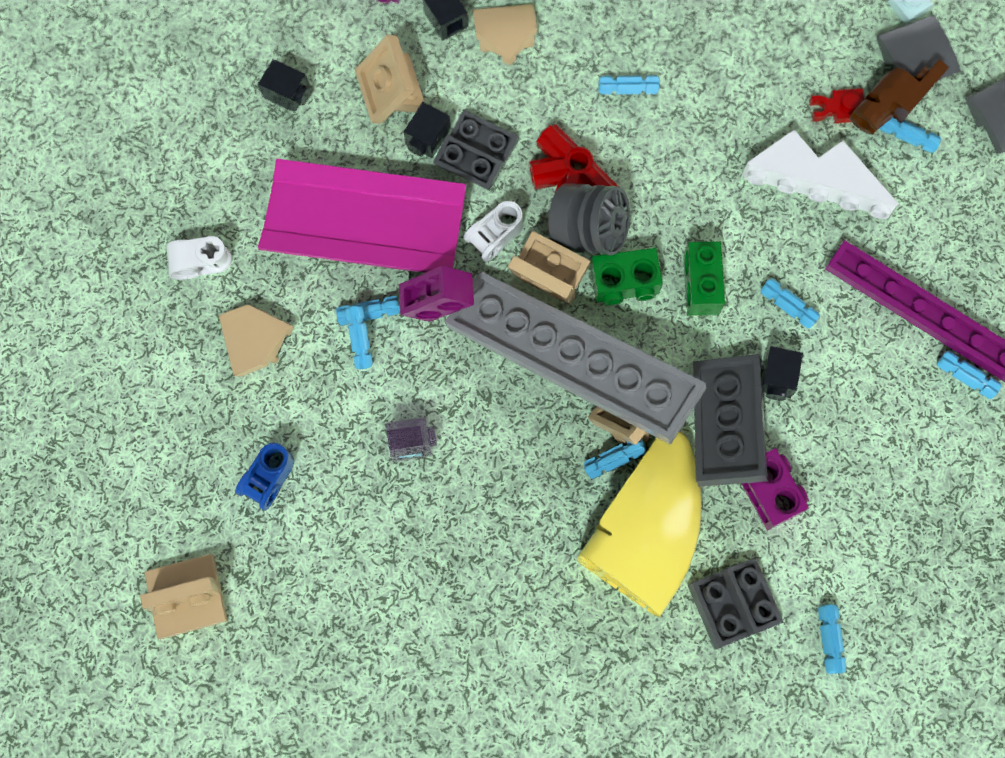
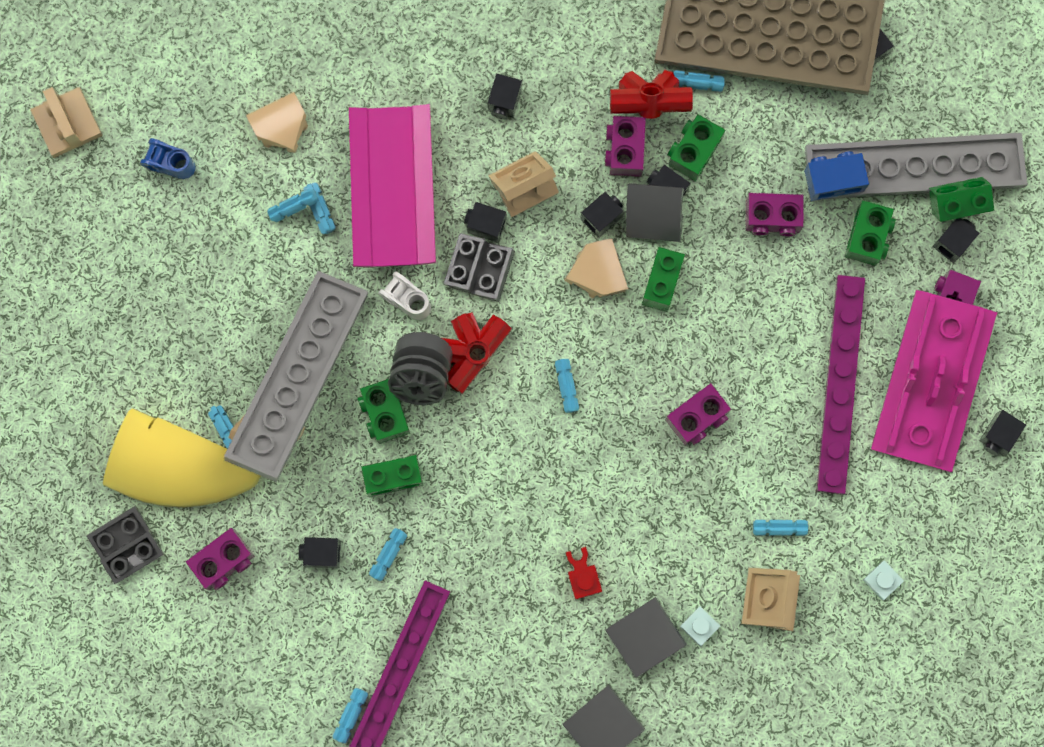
camera: 80 degrees right, 5 degrees up
white piece [166,236,232,280] -> none
clear purple brick [386,417,437,462] -> none
magenta brick [399,266,474,322] -> none
tan bracket [508,231,591,306] -> none
dark grey plate [693,354,768,487] -> none
white slope [742,130,899,219] -> none
medium azure axle [818,604,846,674] -> none
reddish brown plate [850,59,949,135] -> none
medium azure axle [879,118,941,153] -> none

